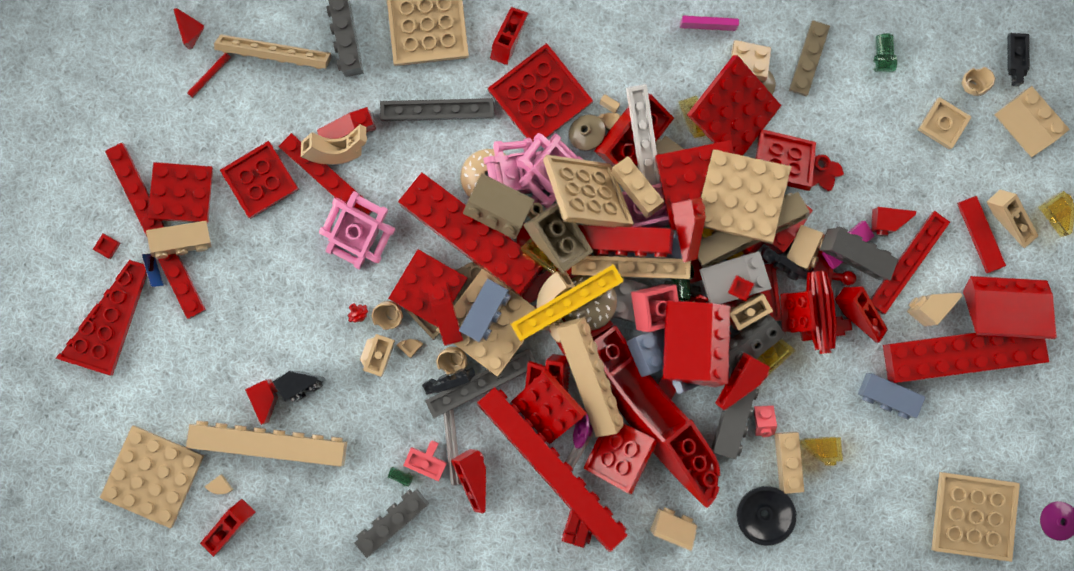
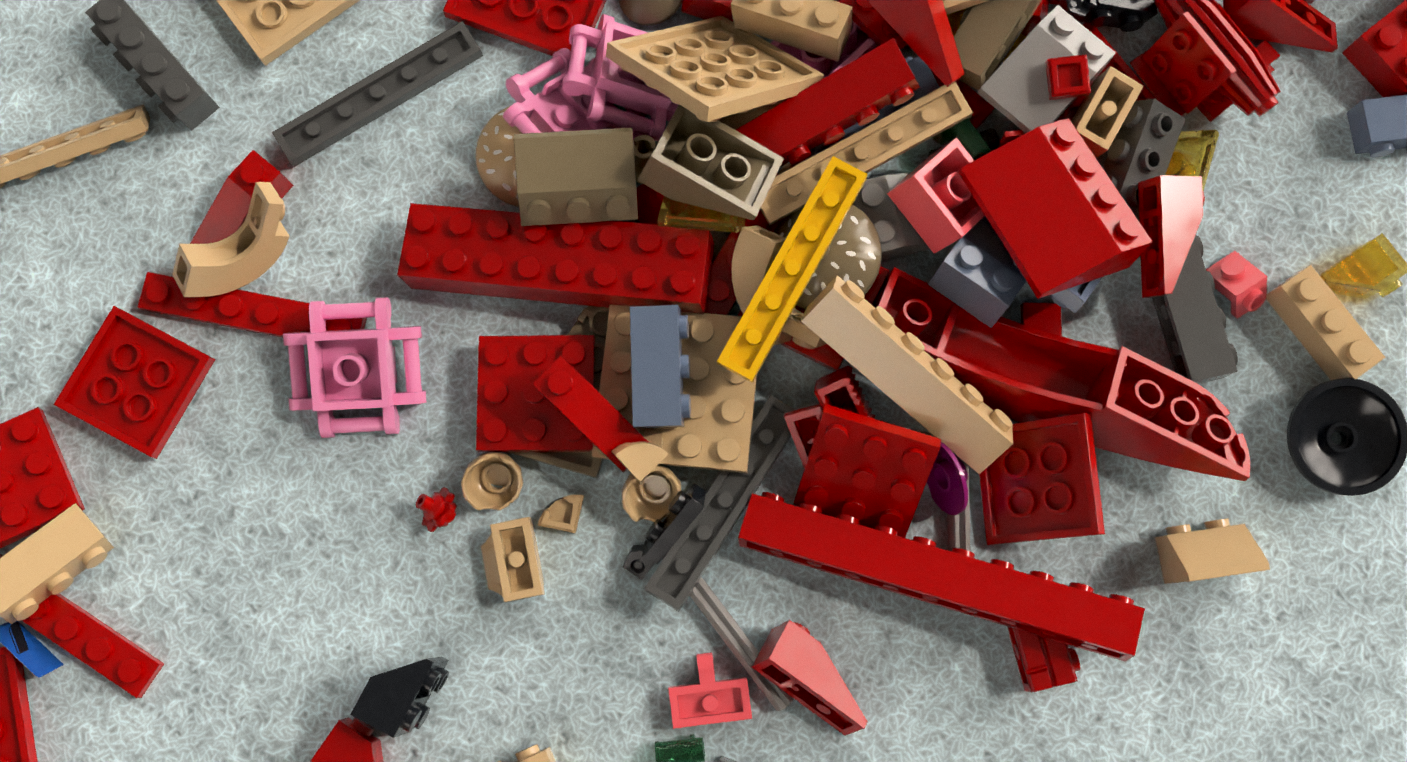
camera: 25 degrees left, 5 degrees down
none -> tan tile [611,441,669,482]

